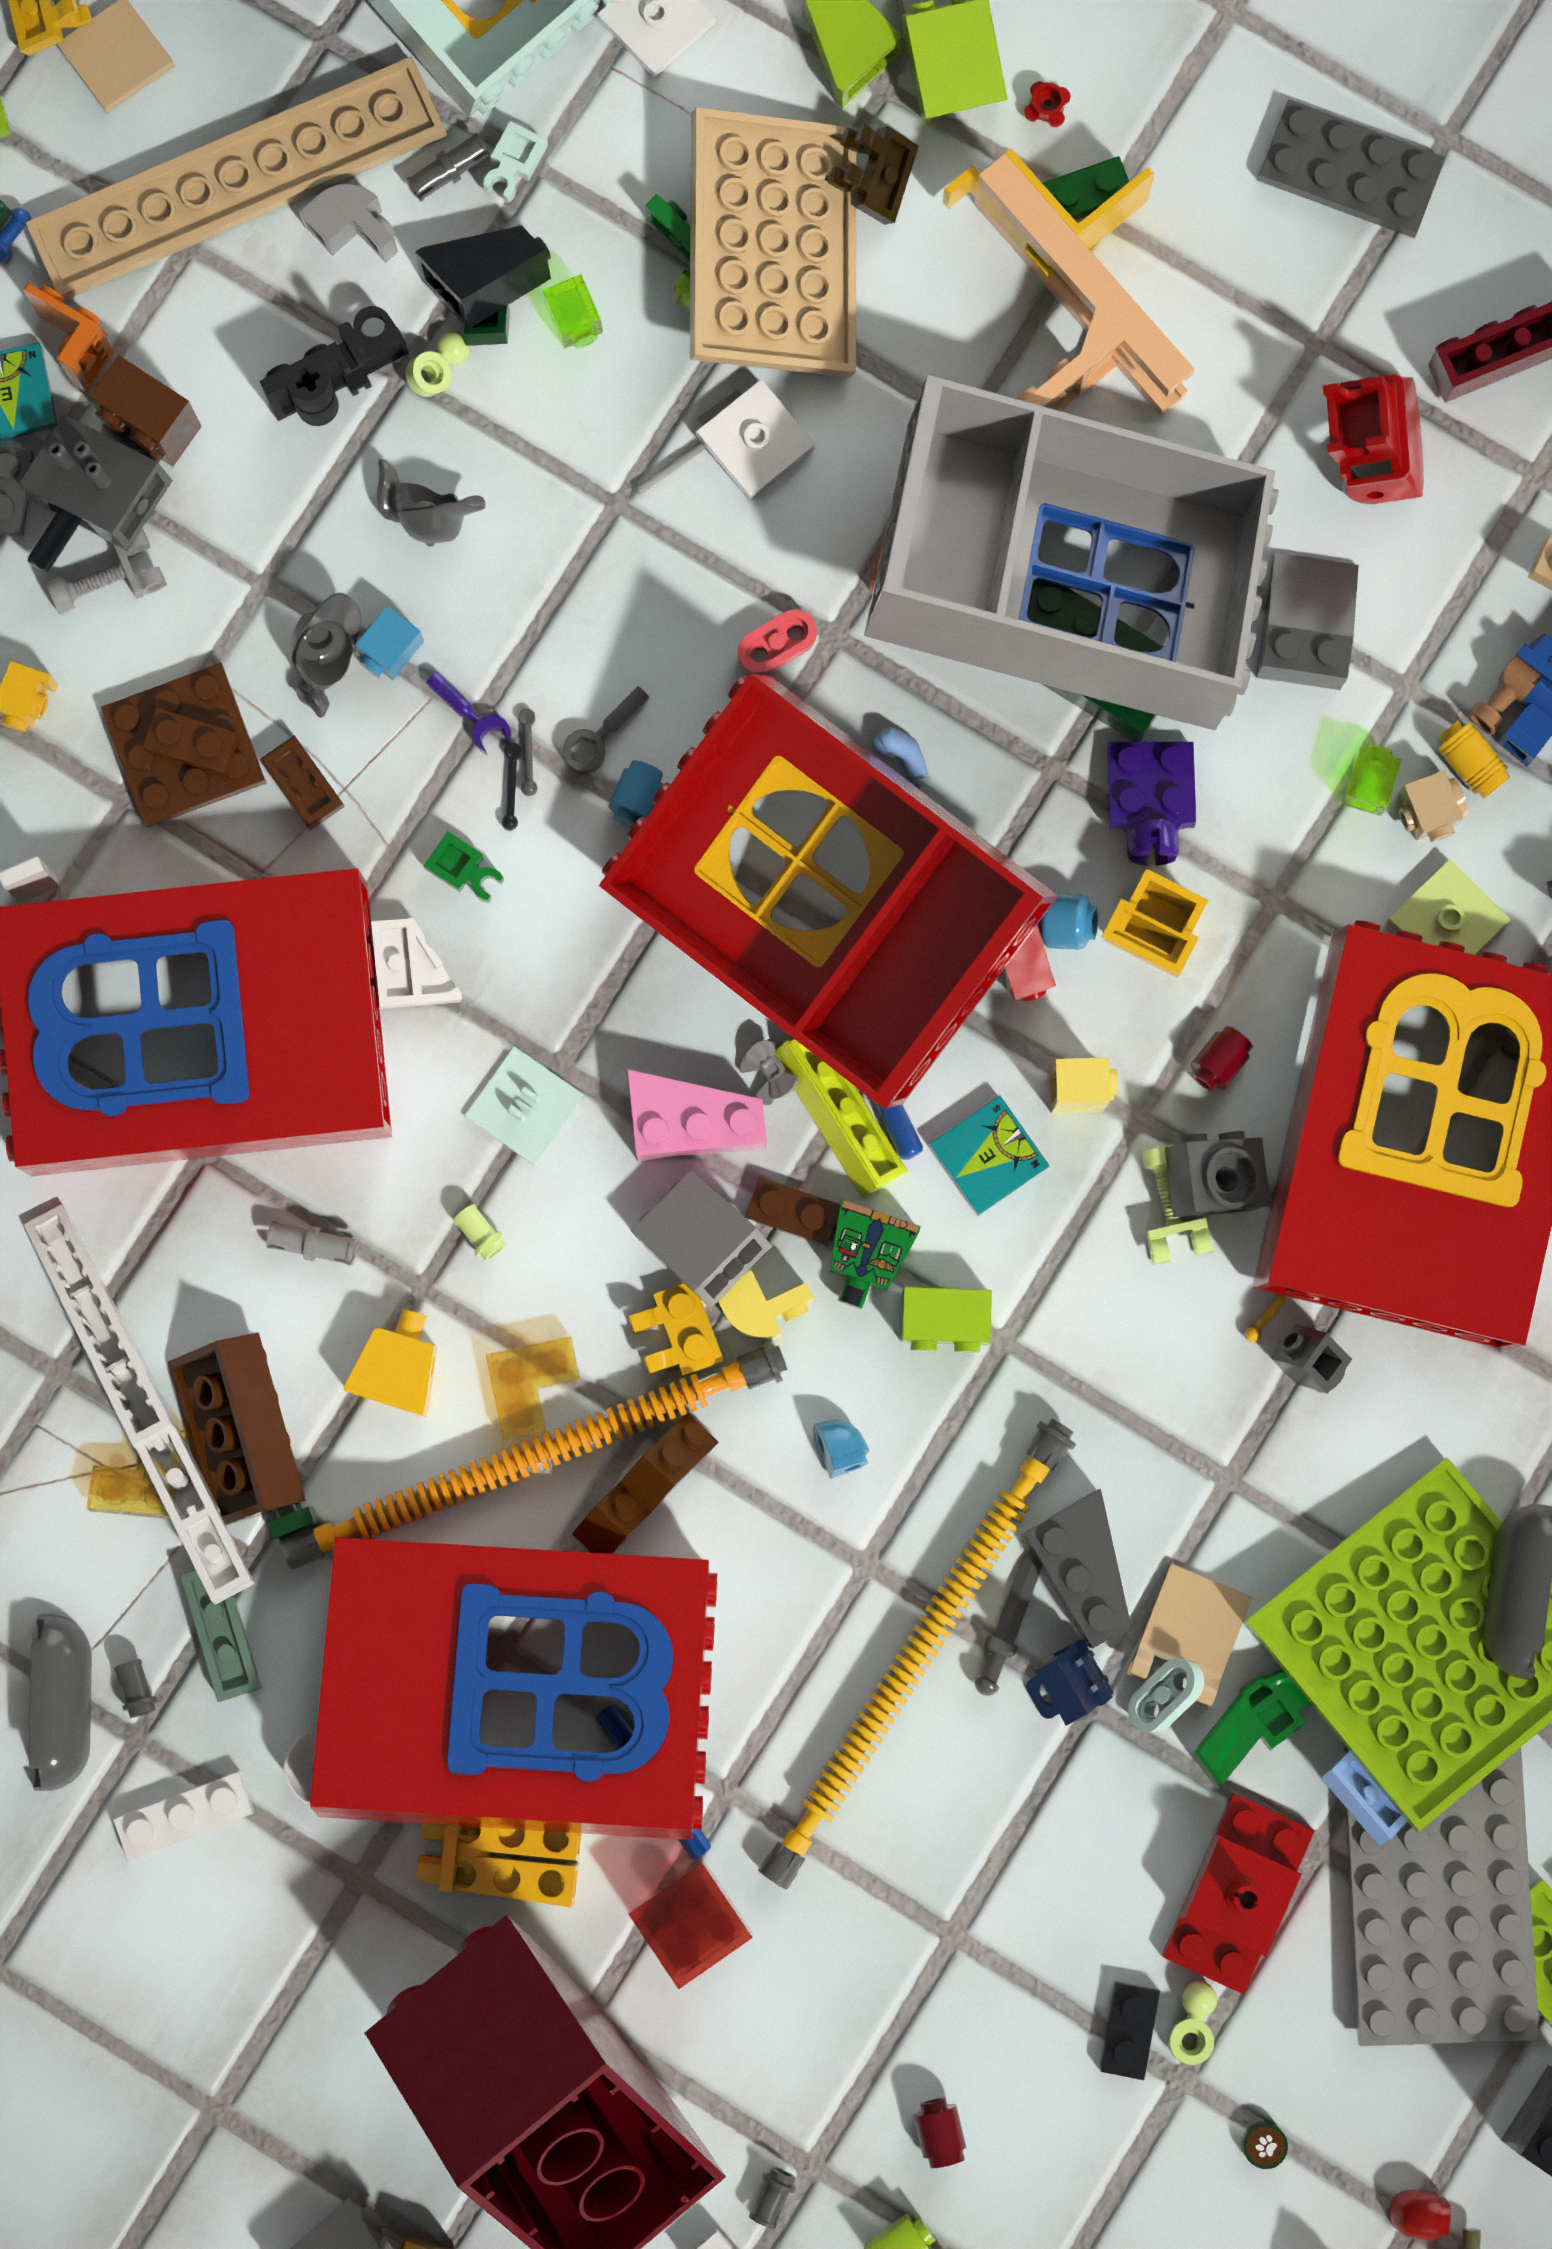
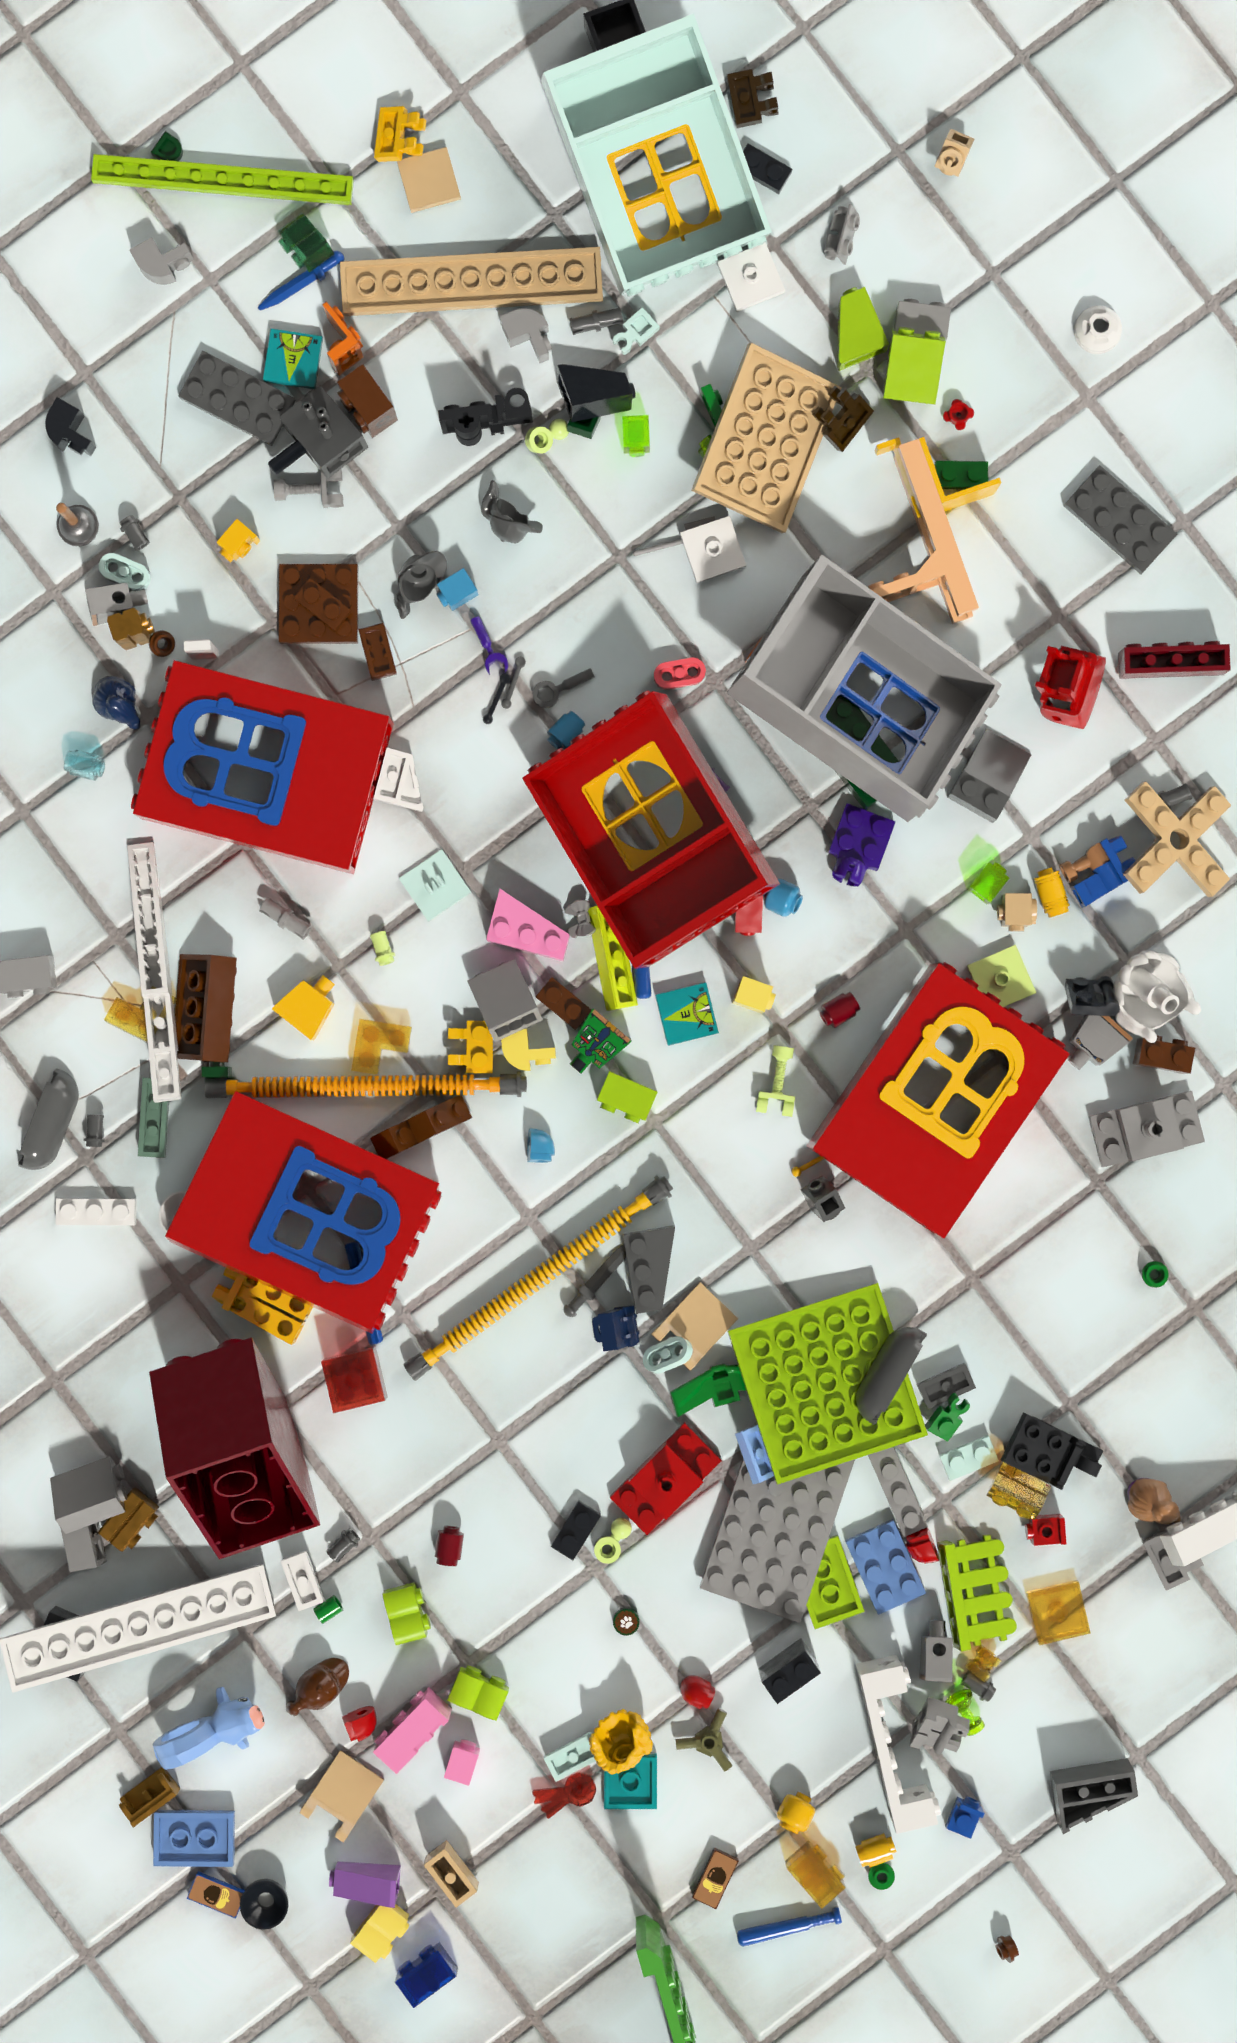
camera: 20 degrees right, 5 degrees up
green plate [423,831,505,903] -> none
light blue arm [872,727,929,781] -> none
yellow plate [1101,869,1208,978] -> none
dark grey brick [1165,1131,1271,1217] -> none

